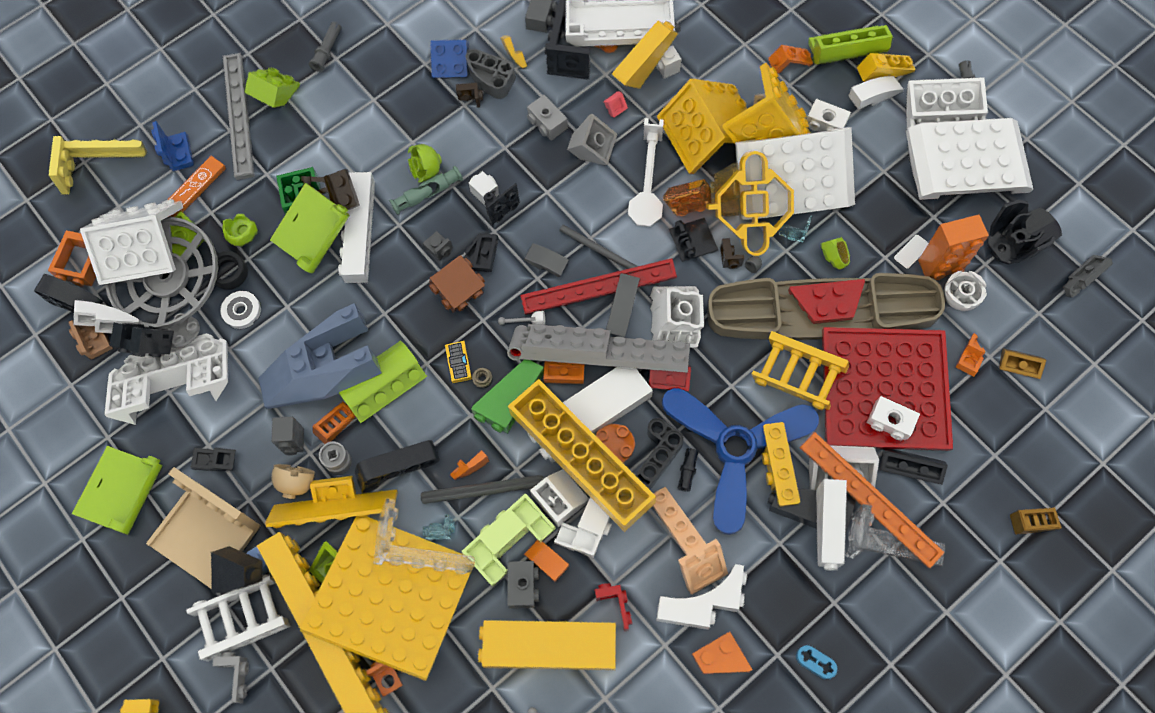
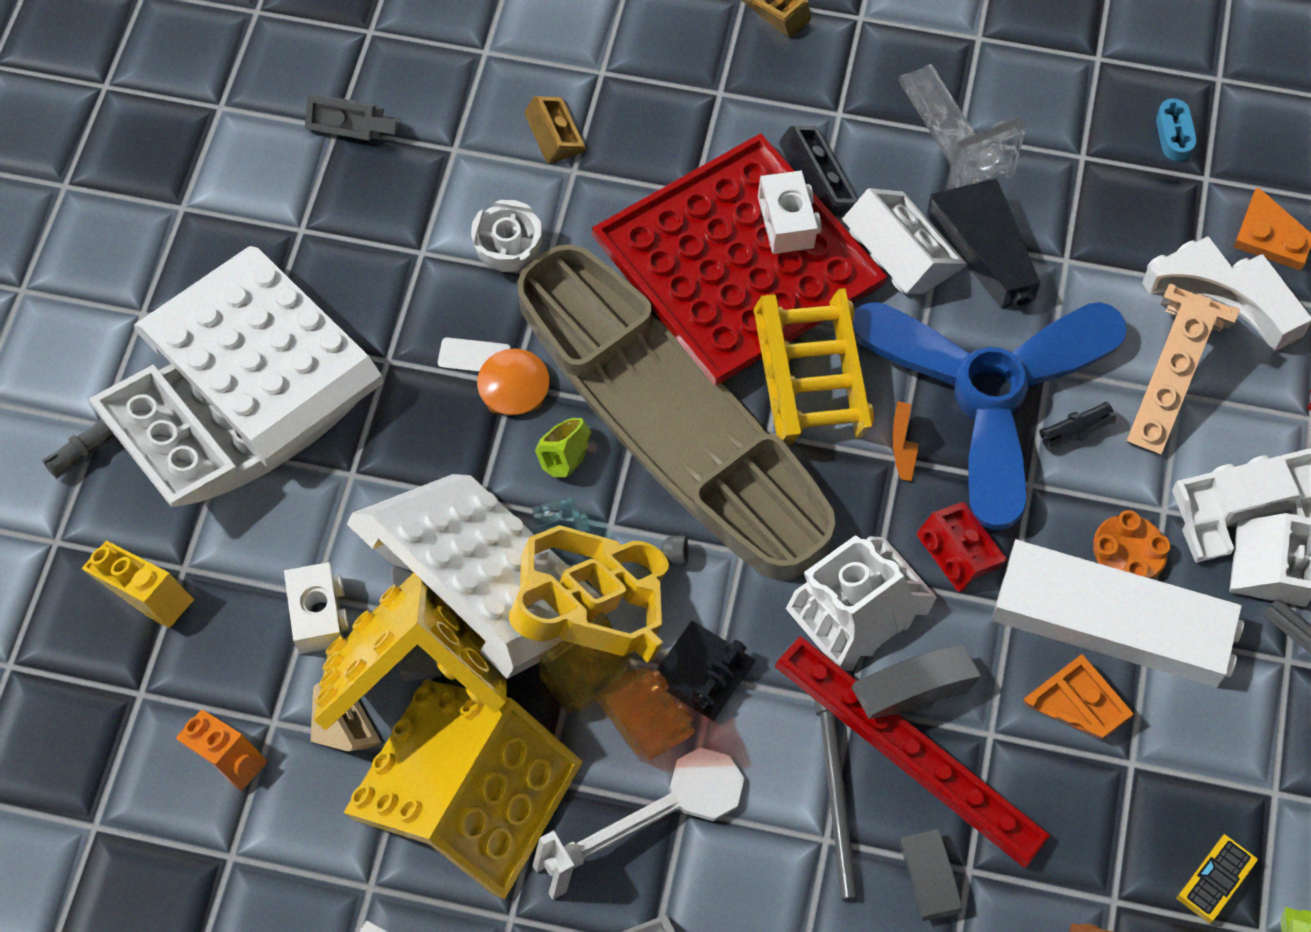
camera: 130 degrees left, 5 degrees down
bright green slope [471,359,544,434] -> none
dark tan plate [472,368,492,388] -> none
hinge [498,311,545,325] -> none
light grey hinge [507,324,690,372] -> none
yellow brick [508,379,656,532] -> none
black beam [635,418,684,490] -> none
dark brown bracket [720,238,744,269] -> none
yellow bracket [762,422,800,506] -> none
red wing [788,279,865,324] -> none
orange tile [799,432,945,568] -> none
lime brick [808,25,893,65] -> none
white slope [816,479,846,571] -> none
white slope [849,76,904,110] -> none
orange brick [918,215,989,280] -> none
orange slope [956,333,985,377] -> none
black piece [987,200,1062,265] -> none
none -> orange dish [477,349,550,415]
none -> orange slope [893,401,919,481]

